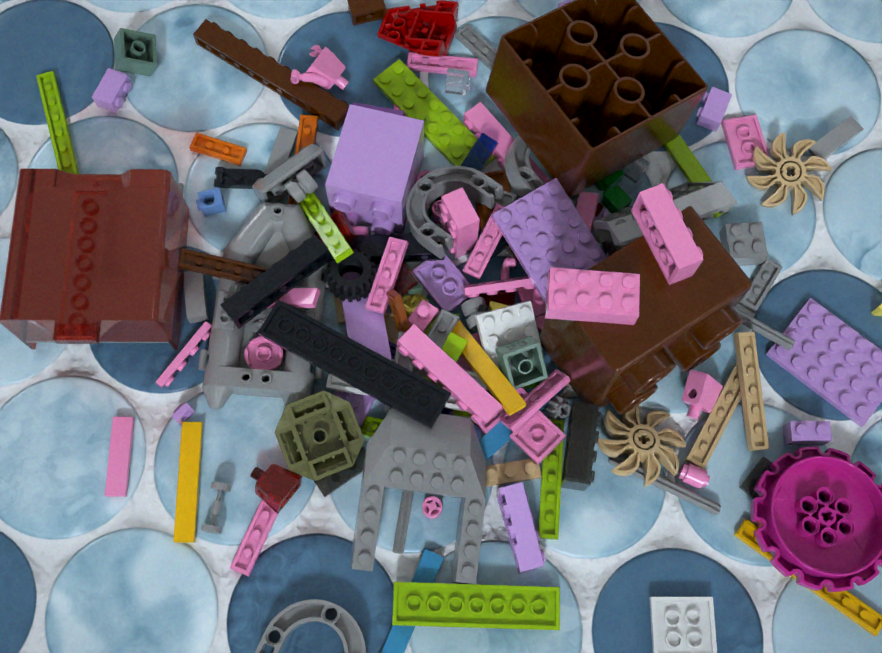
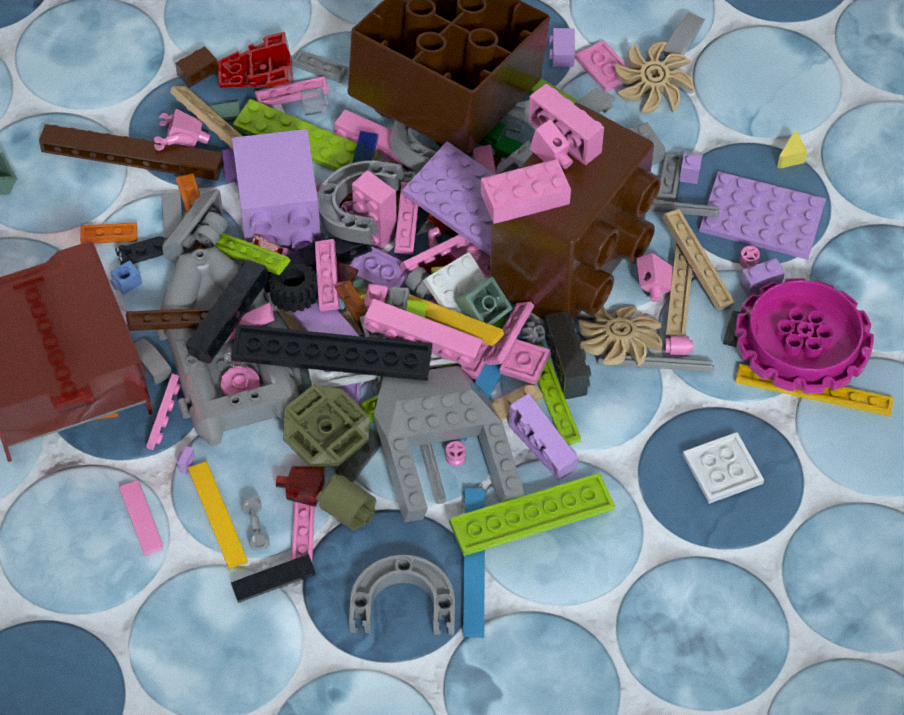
camera: 20 degrees left, 15 degrees down
none -> tan plate [170,86,243,150]
none -> sand green tile [209,102,241,122]
none -> black plate [231,554,316,603]
none -> olive cylinder [316,474,376,531]
none -> bright pink torso [530,119,573,169]
none -> lavender slope [679,151,703,184]
none -> bright pink wheel [739,246,760,269]

